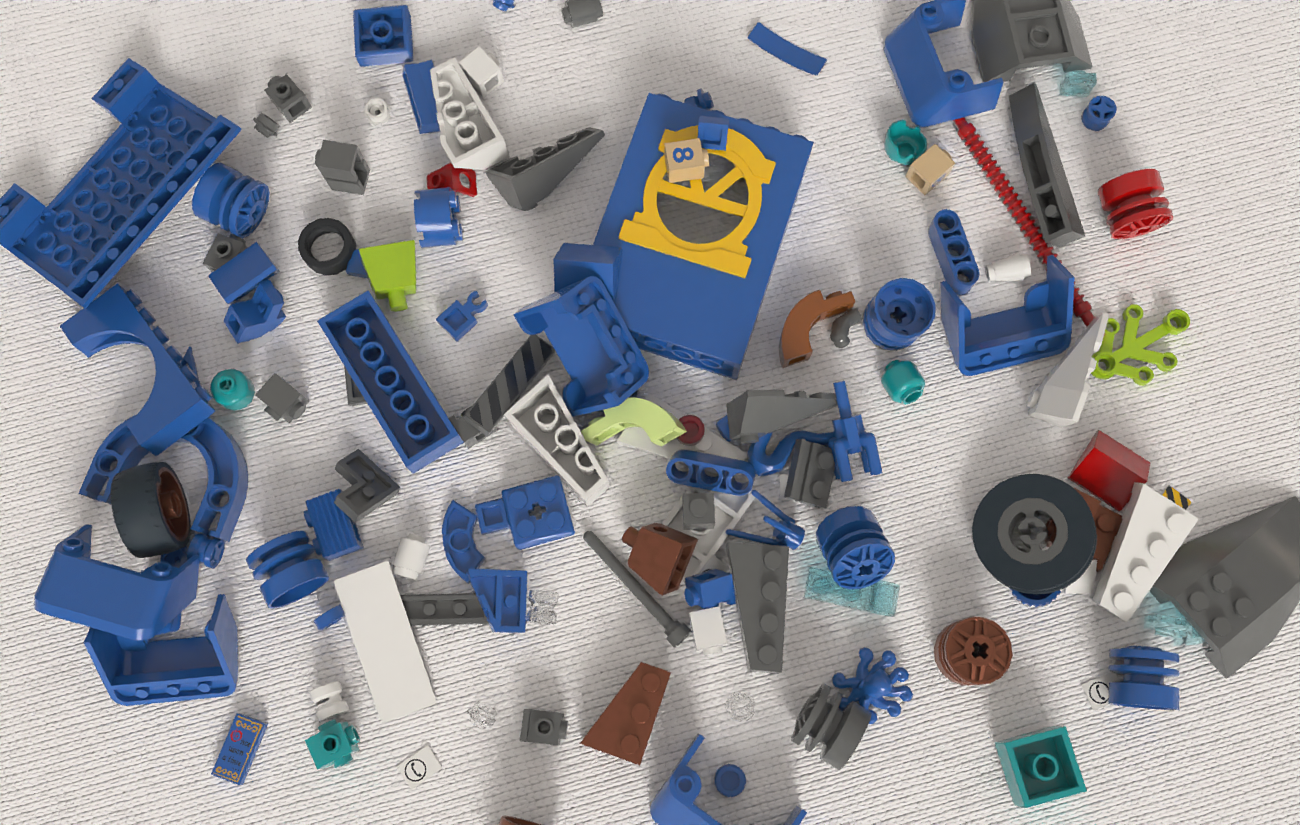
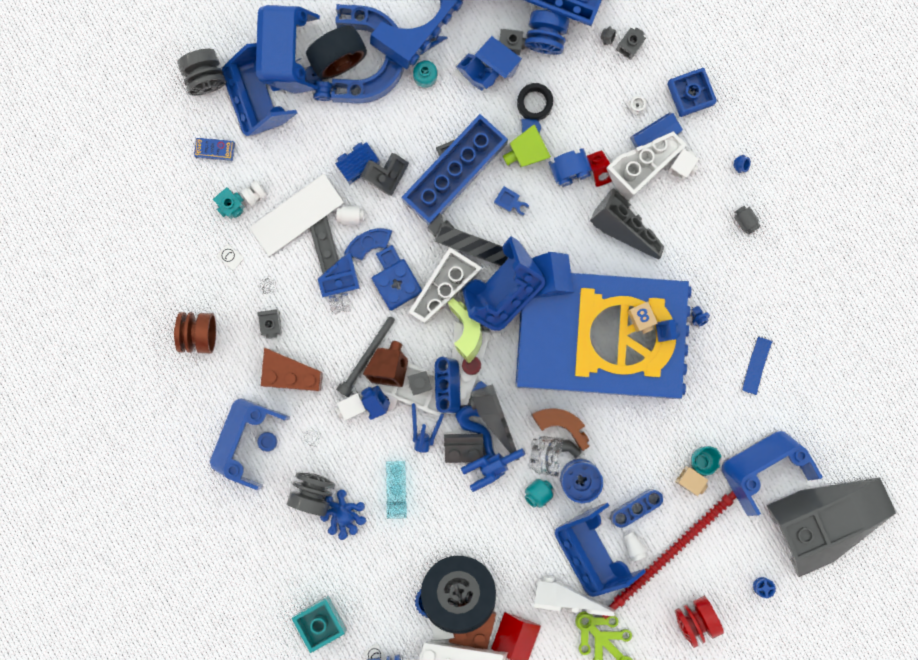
camera: 70 degrees right, 10 degrees up
blue wheel [246,530,329,609] -> none
dark grey brick [255,373,309,423] -> none
blue tile [313,604,345,631] -> none
dark grey piece [315,140,370,195] -> none
dark grey wedge [726,542,789,674] -> none
blue wheel [815,506,895,589] -> none
copper wheel [934,617,1013,686] -> none
dark grey slope [1009,83,1085,248] -> none
clear light blue plate [1059,70,1097,97] -> none
none -> dark grey wheel [177,48,226,96]
none -> clear cylinder [529,436,563,477]

